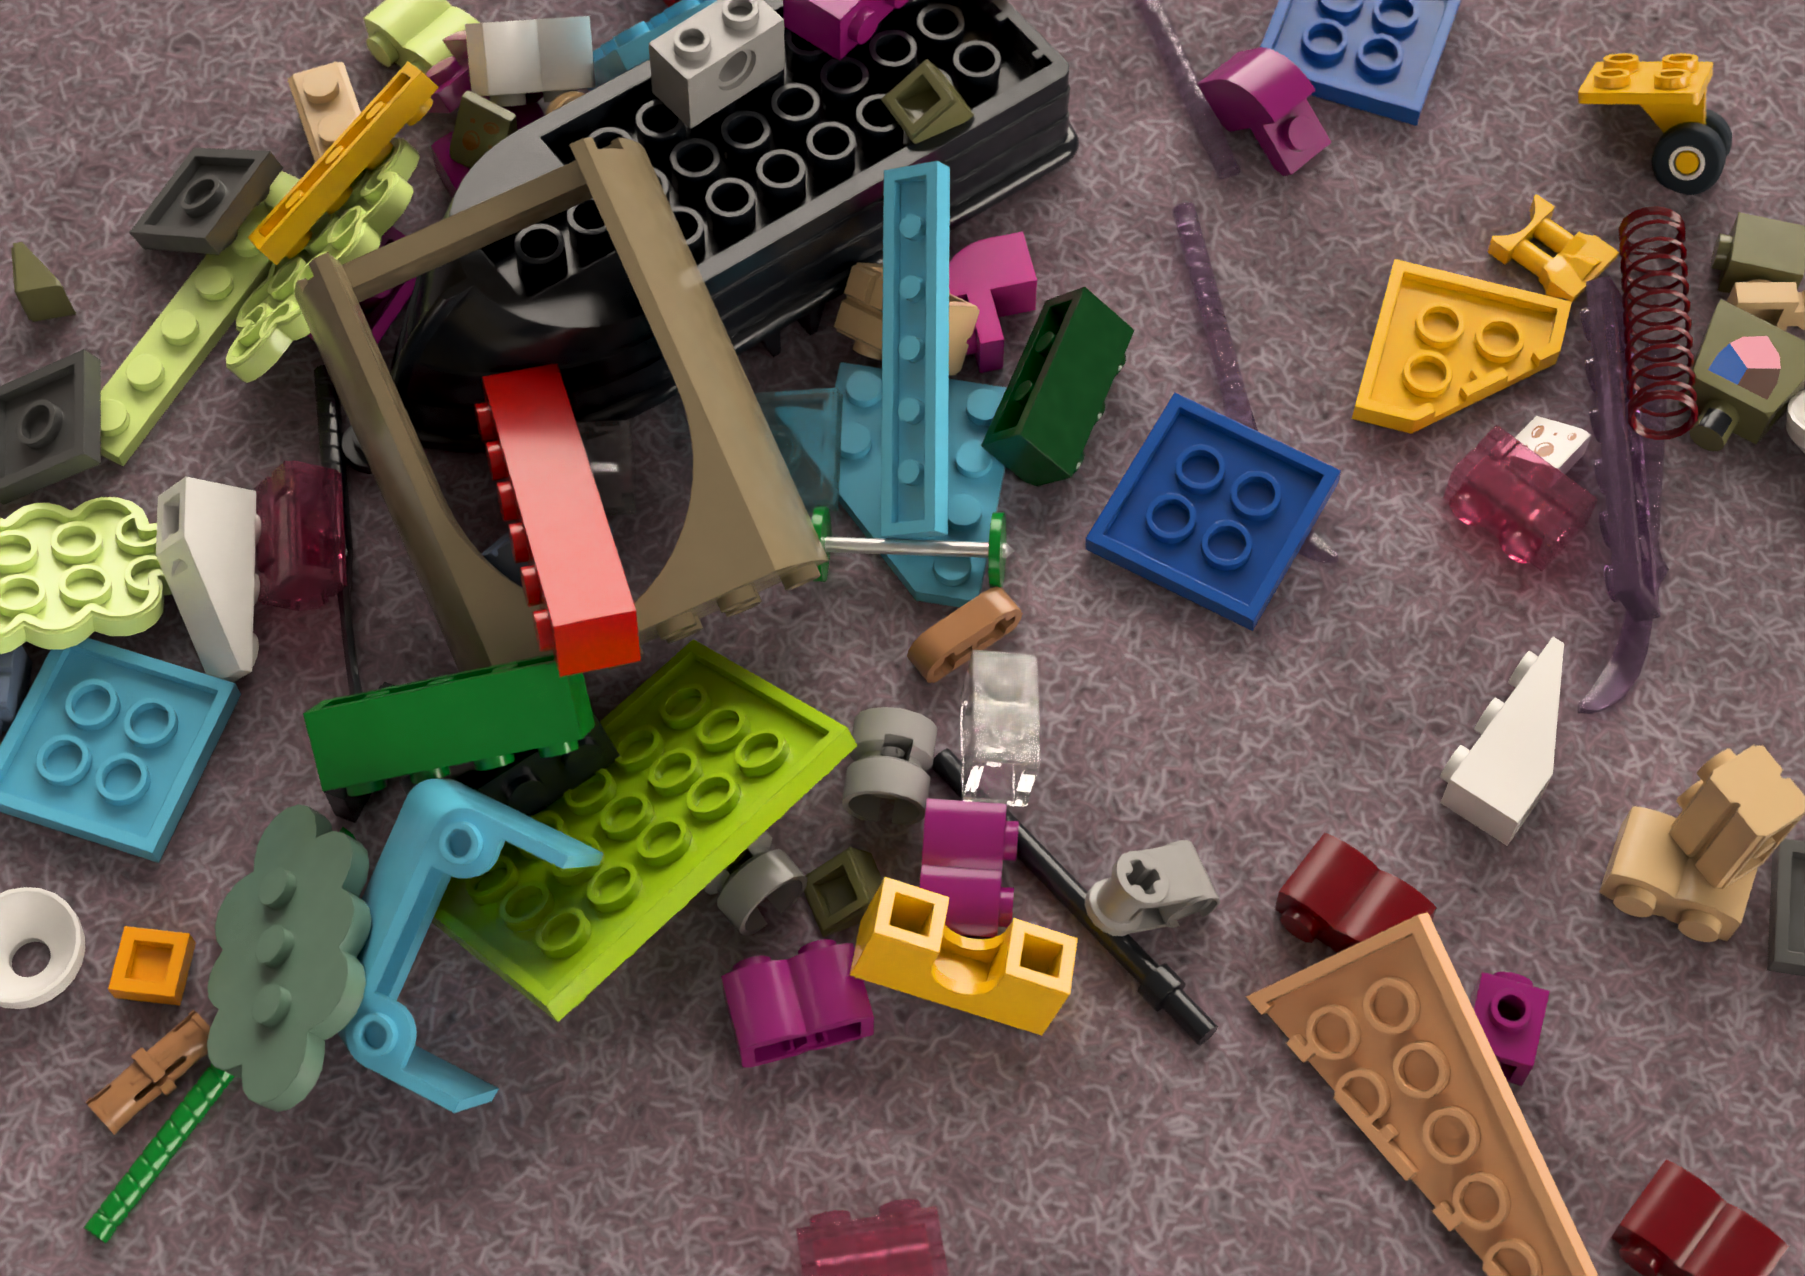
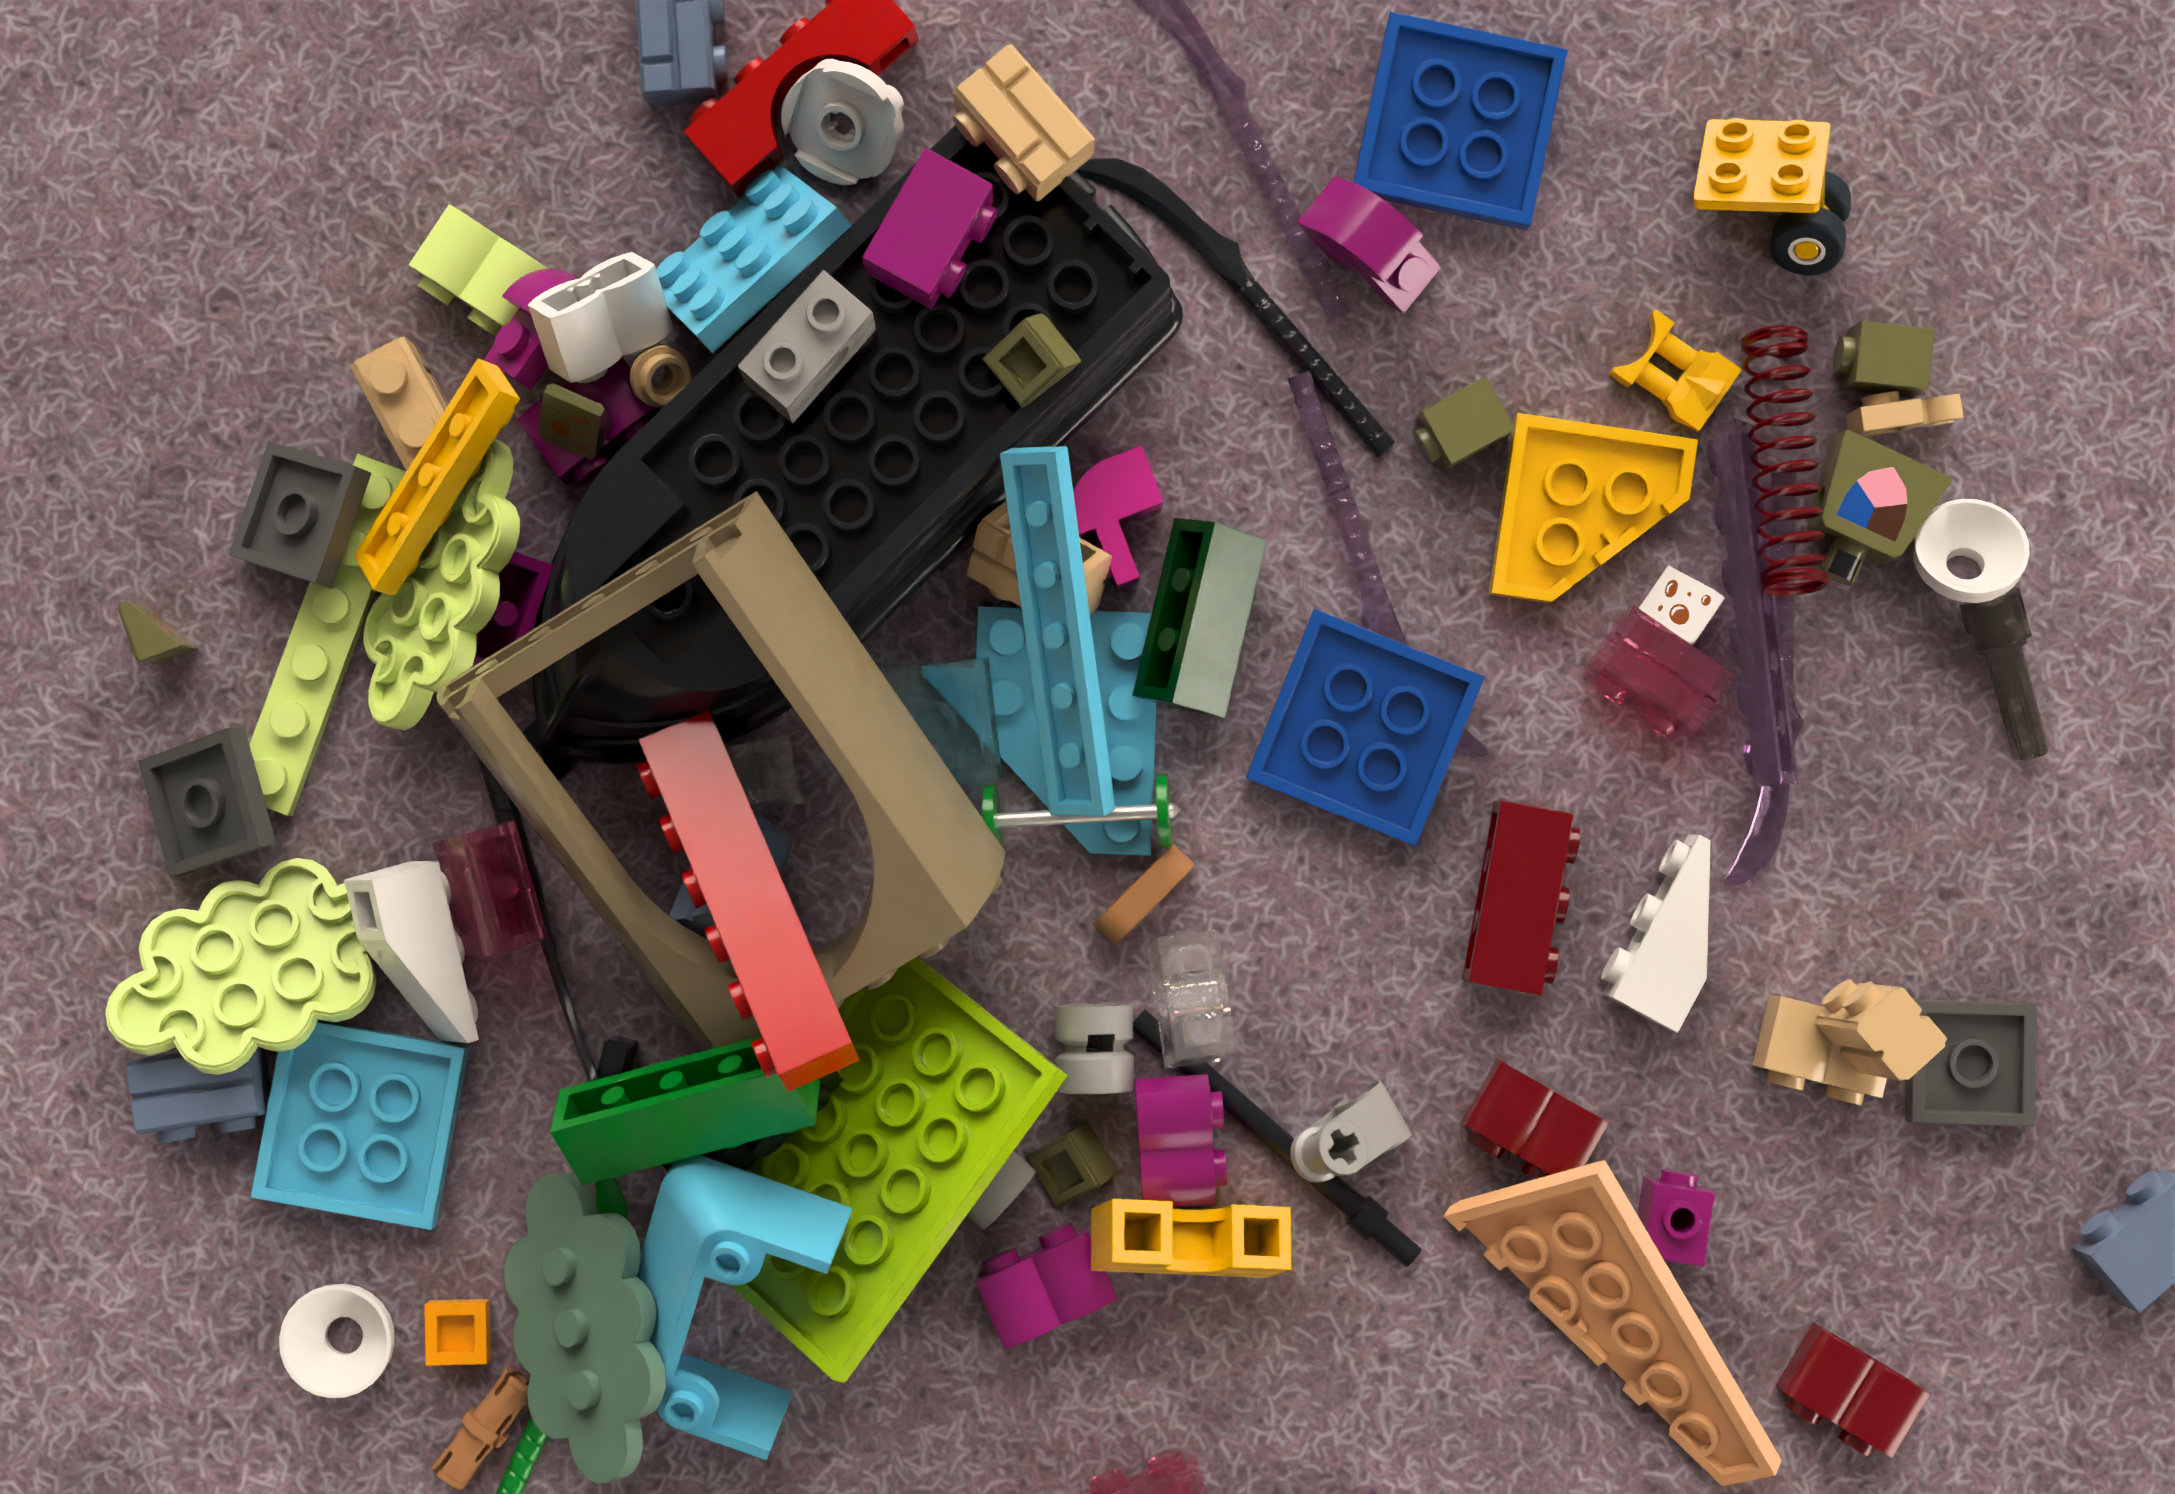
camera: 10 degrees left, 25 degrees up
none -> black piece [1076,158,1395,458]
none -> olive brick [1413,376,1515,471]
none -> dark red brick [1462,800,1580,996]

